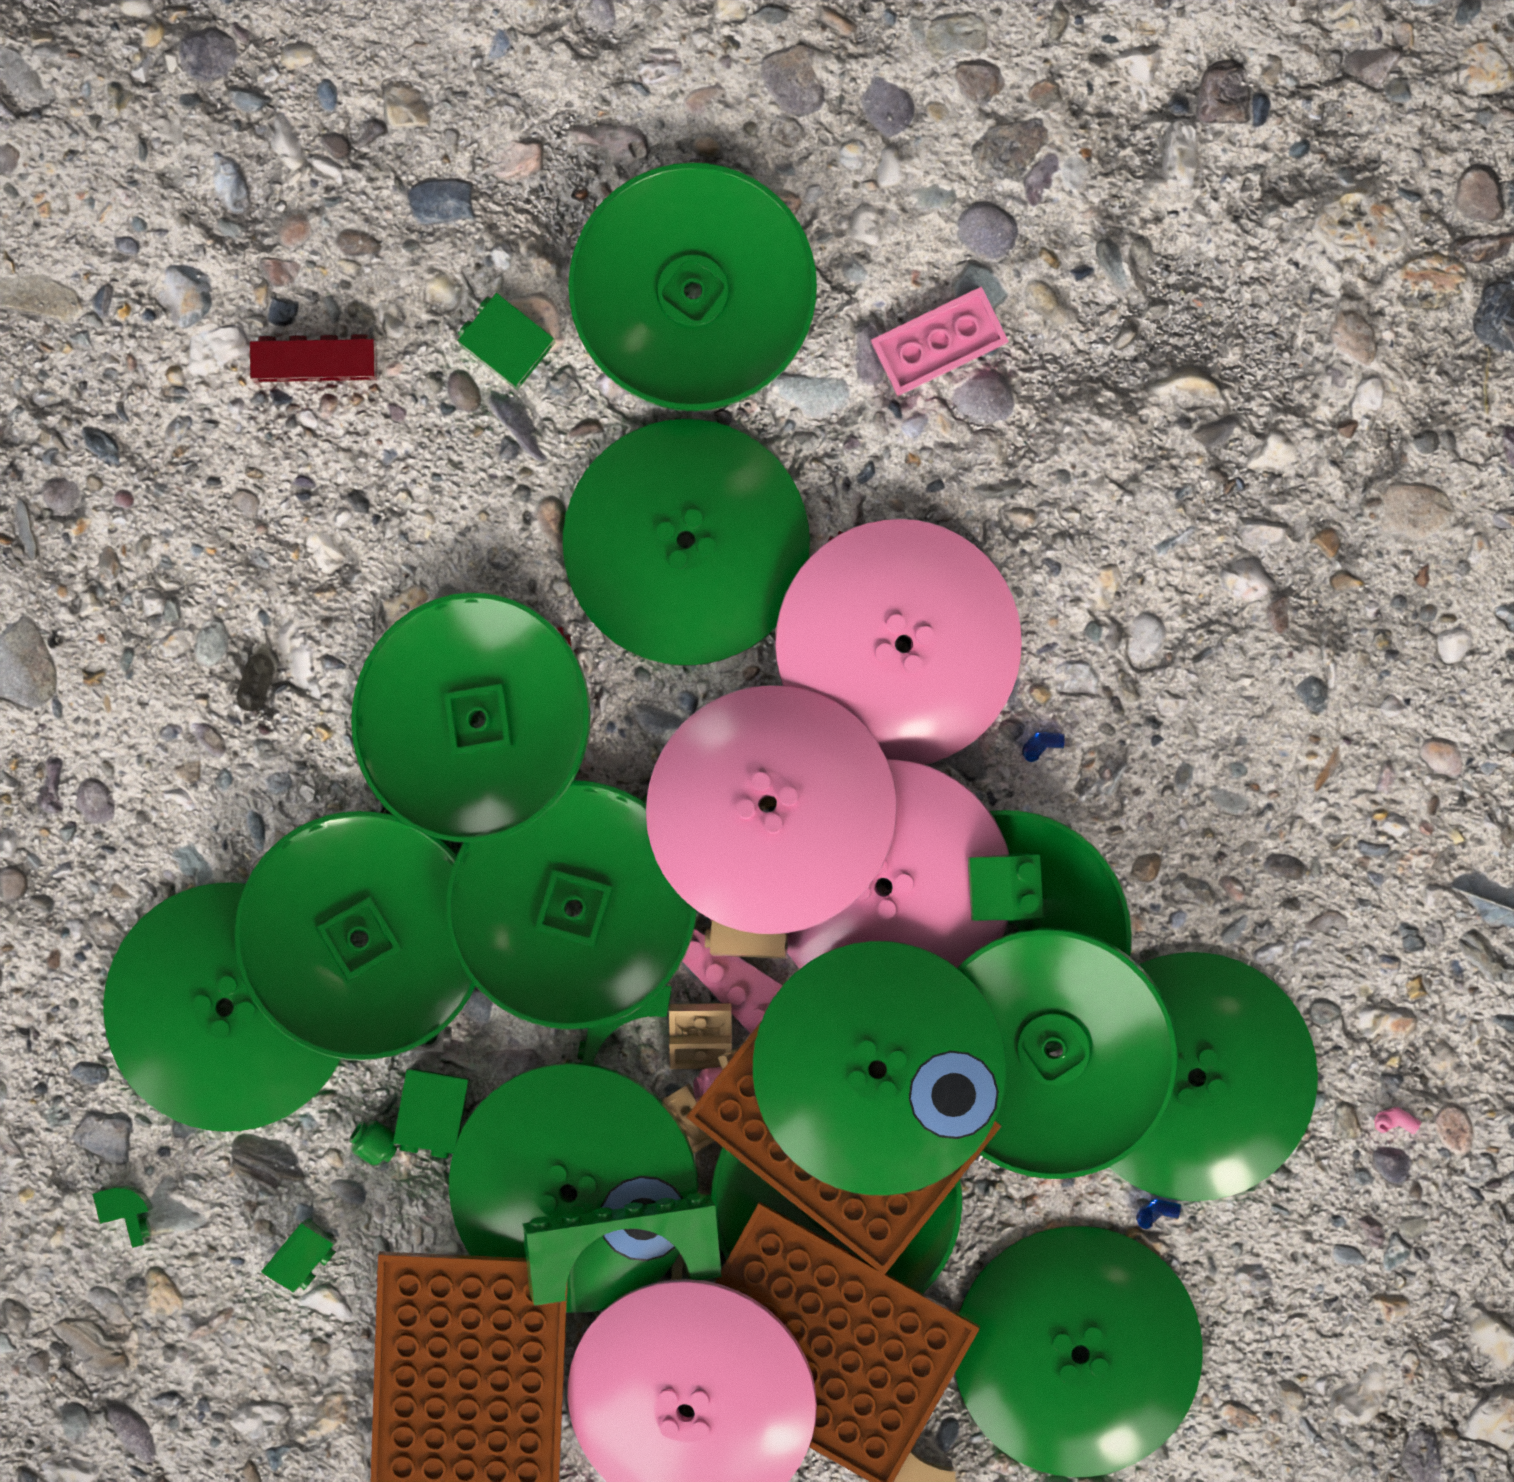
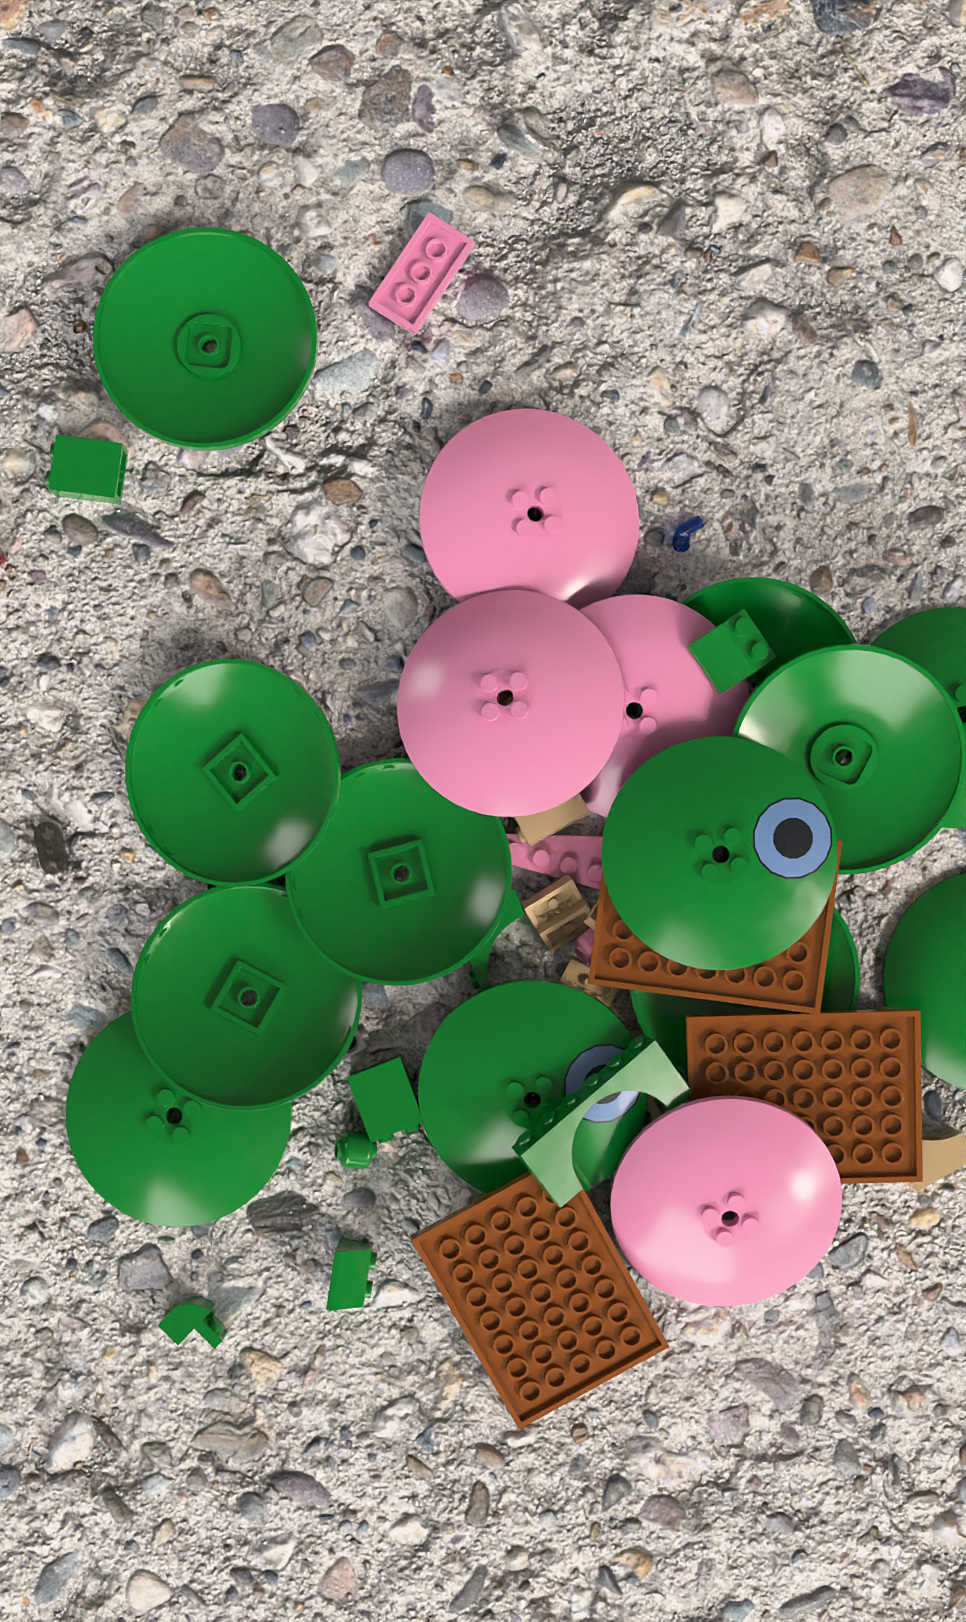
camera: 30 degrees left, 0 degrees up
green dish [563,419,810,666] -> none

